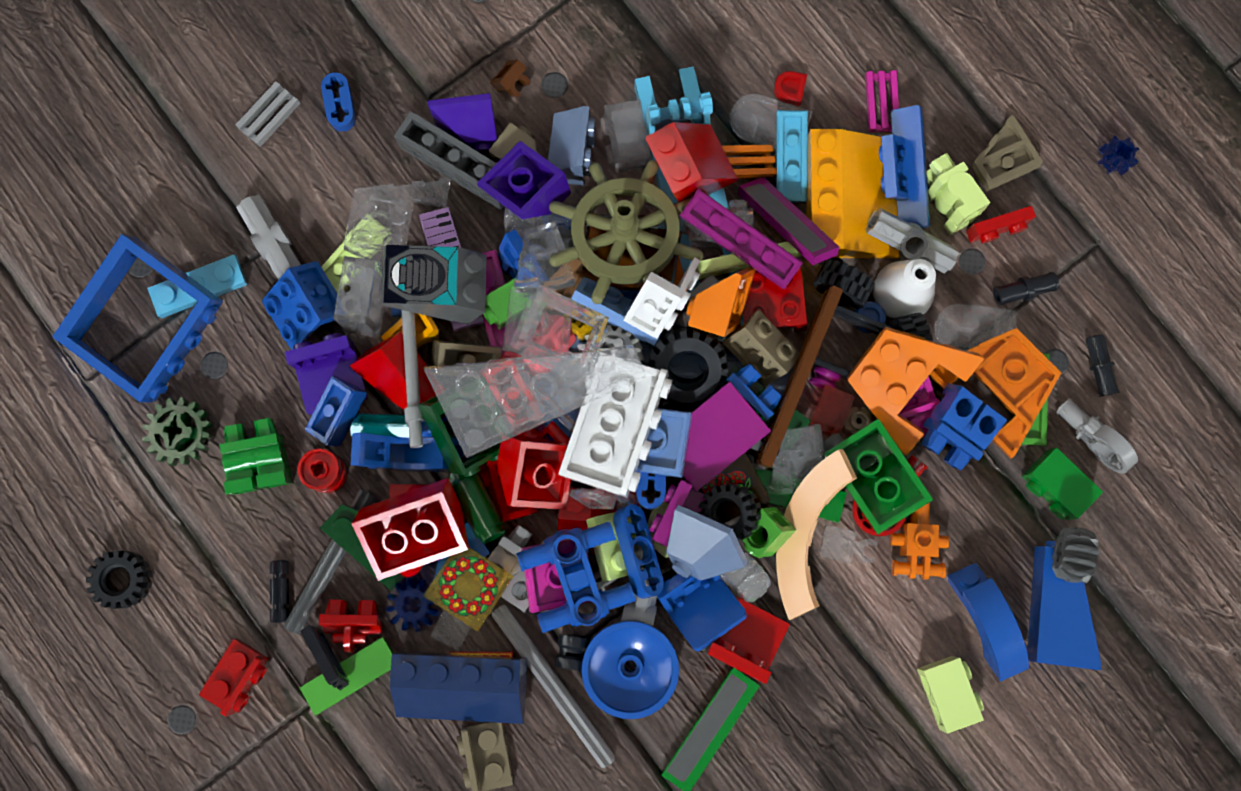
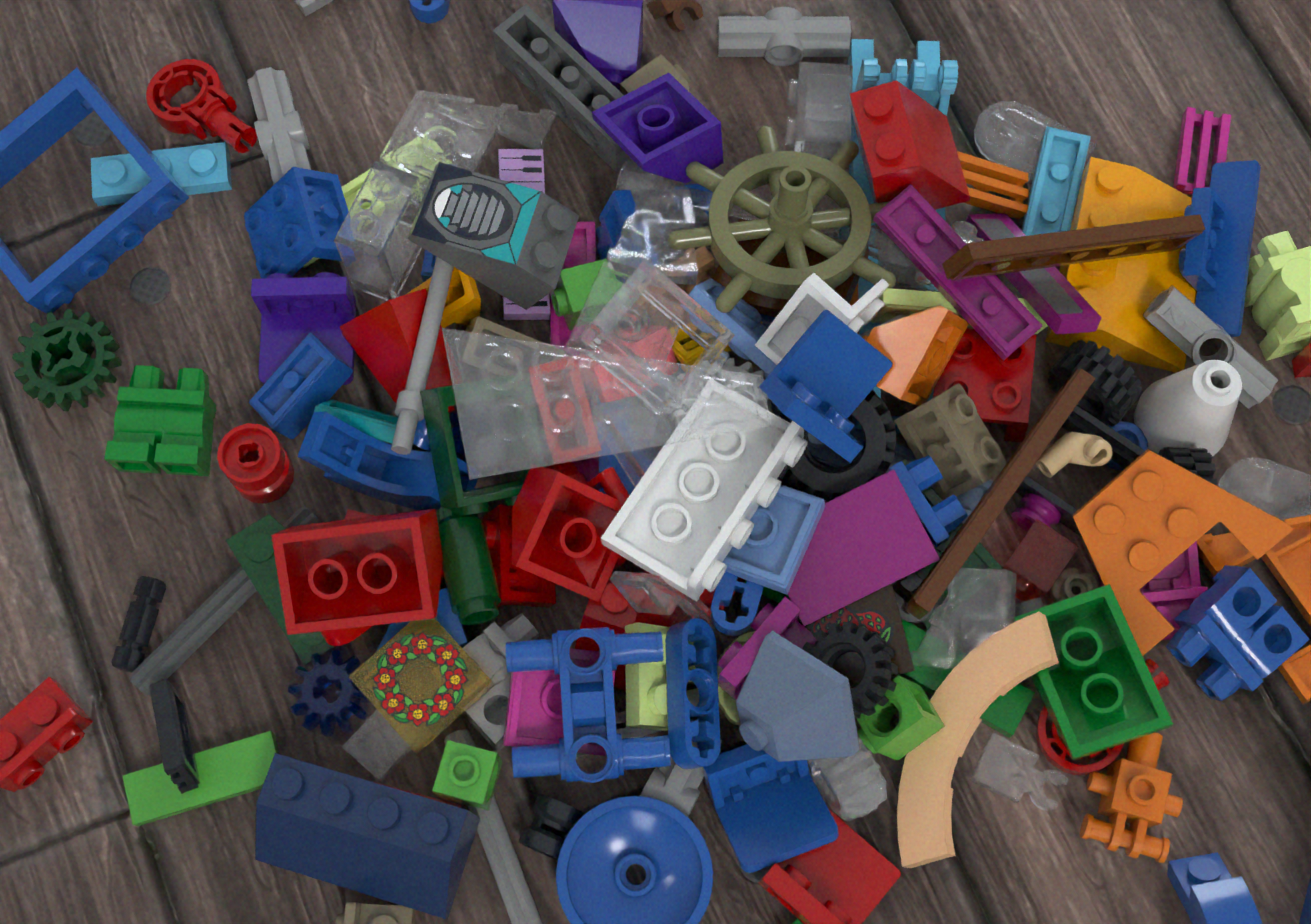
camera: 15 degrees right, 10 degrees down
red hips [318,599,383,653] -> none
sand blue slope [548,106,596,186] -> none
red tile [774,71,808,106] -> none
none -> red pin [146,59,257,153]
none -> bright green brick [432,740,503,811]
none -> light grey piece [718,7,851,66]
none -> blue bracket [759,310,893,463]
none -> reddish brown tile [942,214,1205,281]
none -> tan arm [1036,432,1112,478]

